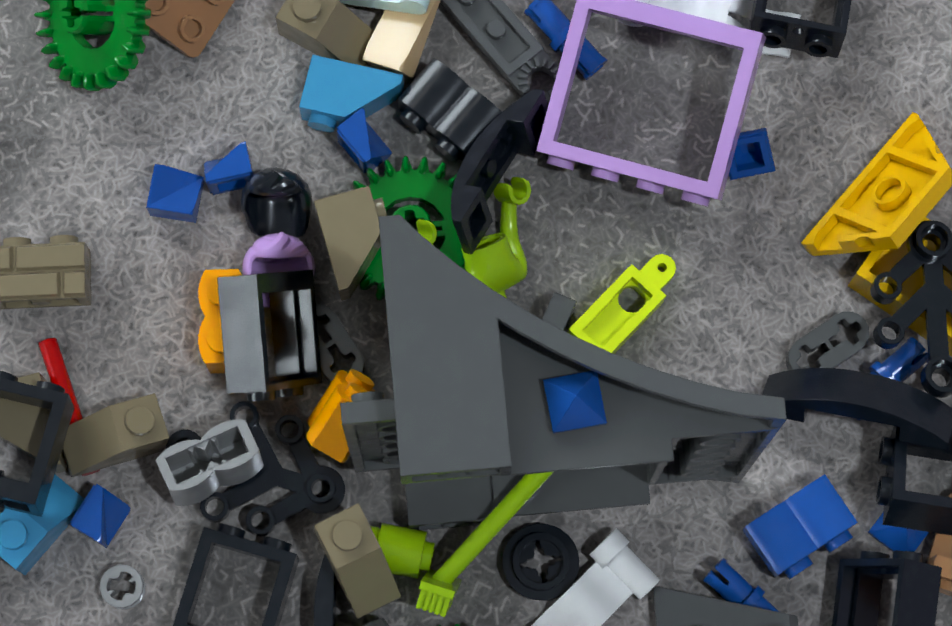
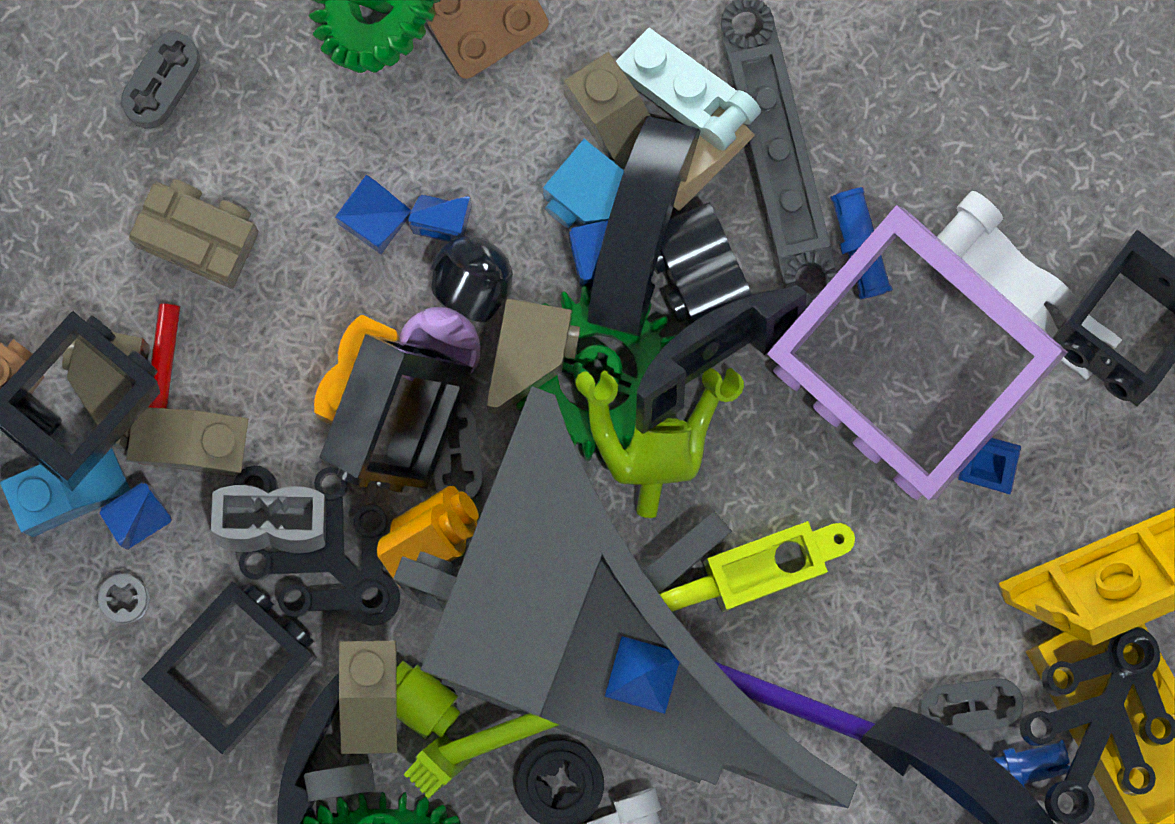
camera: 25 degrees right, 5 degrees up
none -> black slope [587,116,701,337]

